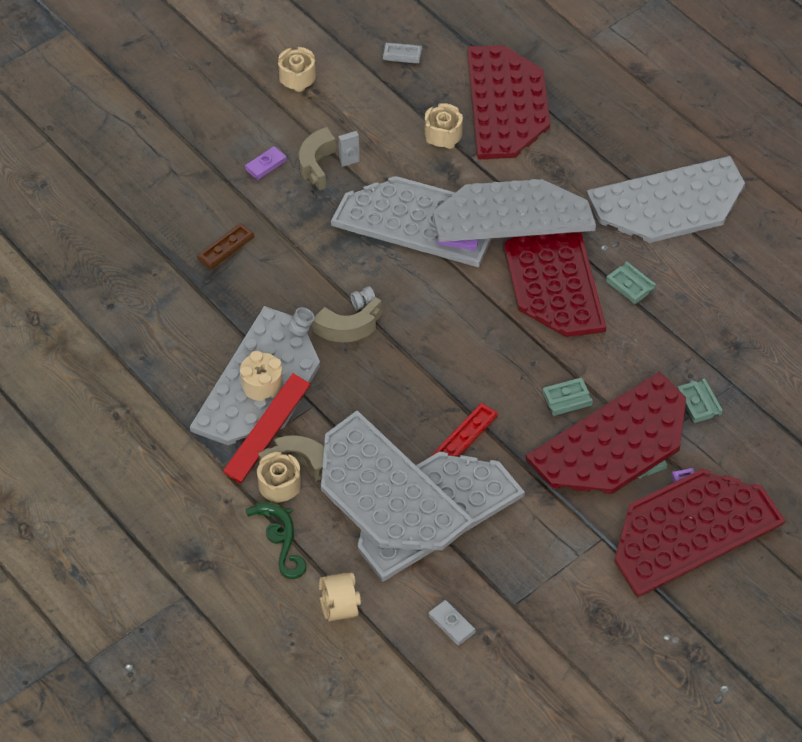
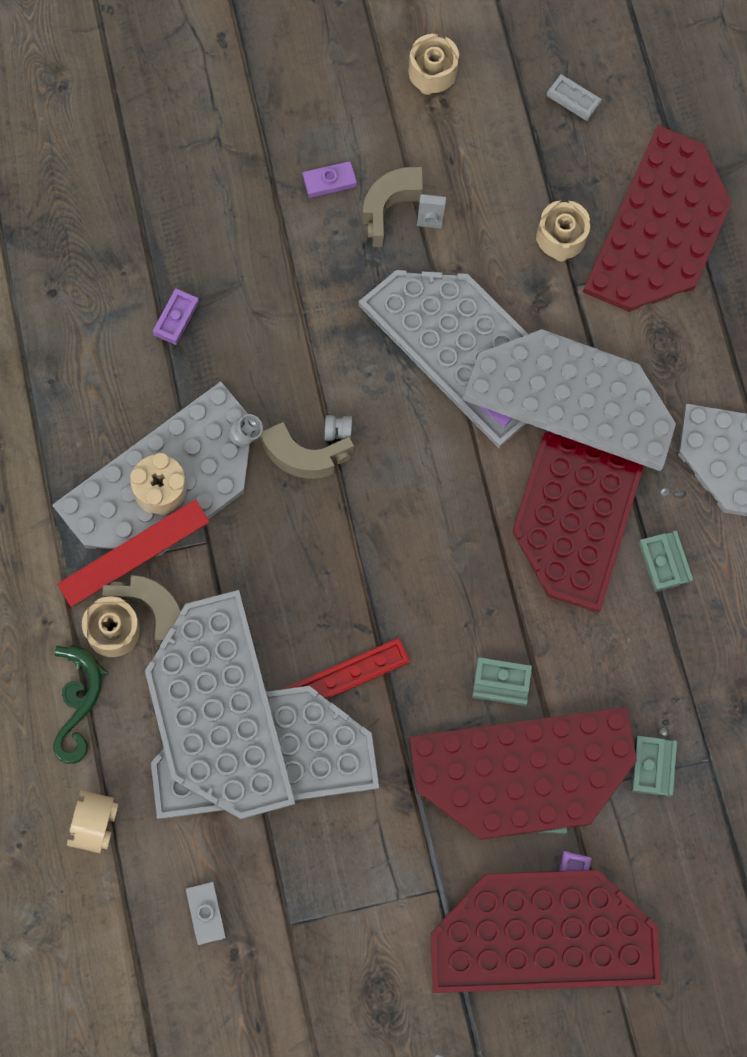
camera: 20 degrees right, 20 degrees up
reddish brown tile [197,223,254,270] -> none
none -> medium lavender plate [153,288,199,345]

